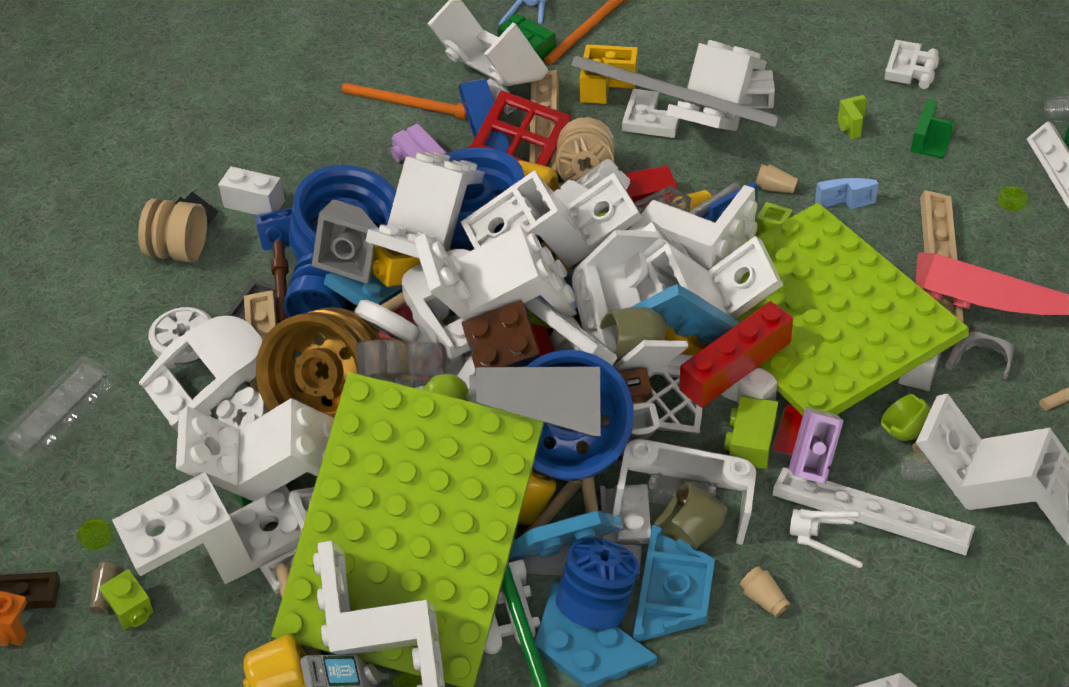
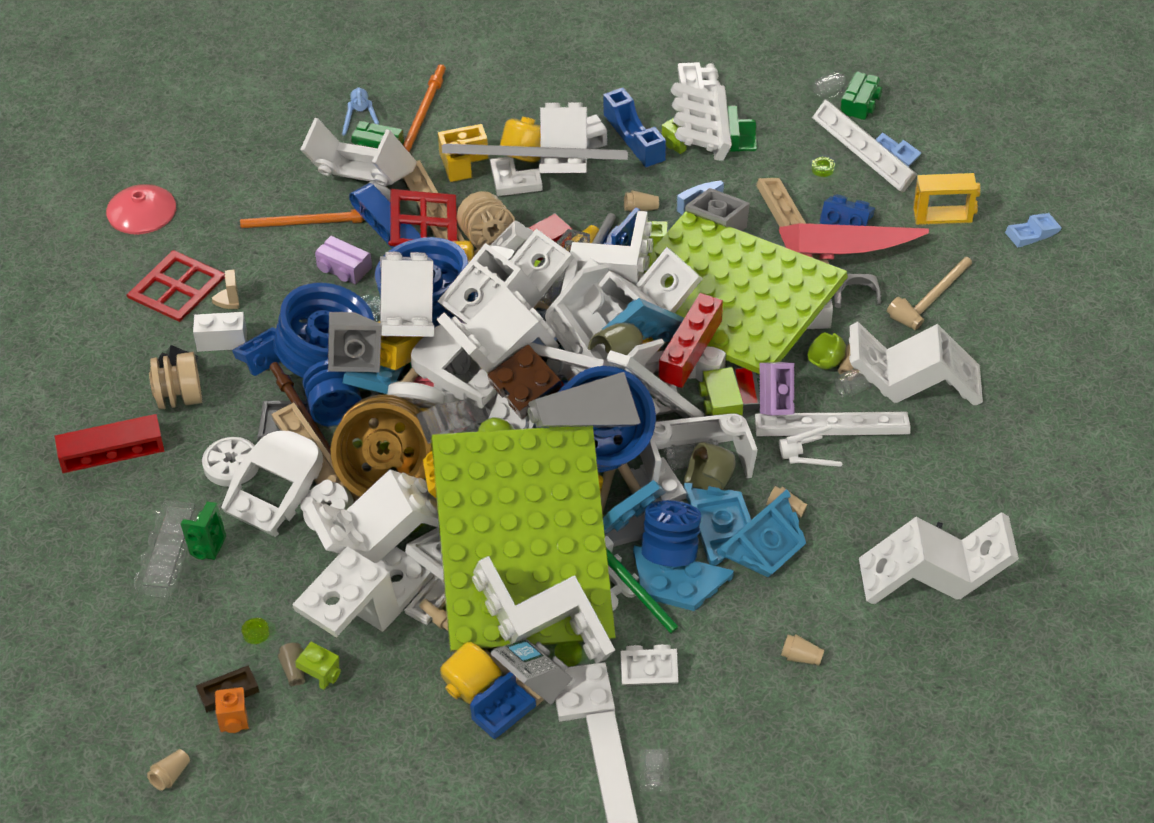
camera: 25 degrees left, 0 degrees up
none -> red brick [54,414,165,473]
none -> coral dish [106,184,176,234]
none -> window [127,250,225,322]
none -> green bracket [180,501,226,560]
none -> tan tile [212,269,240,309]
none -> yellow head [499,116,541,162]
none -> blue arch [603,88,666,168]
none -> white tile [606,350,705,418]
none -> white fence [671,81,732,160]
none -> light grey slope [685,188,750,231]
none -> dark azure wing [716,489,806,577]
none -> blue bracket [820,195,875,226]
none -> tan cone [887,297,924,330]

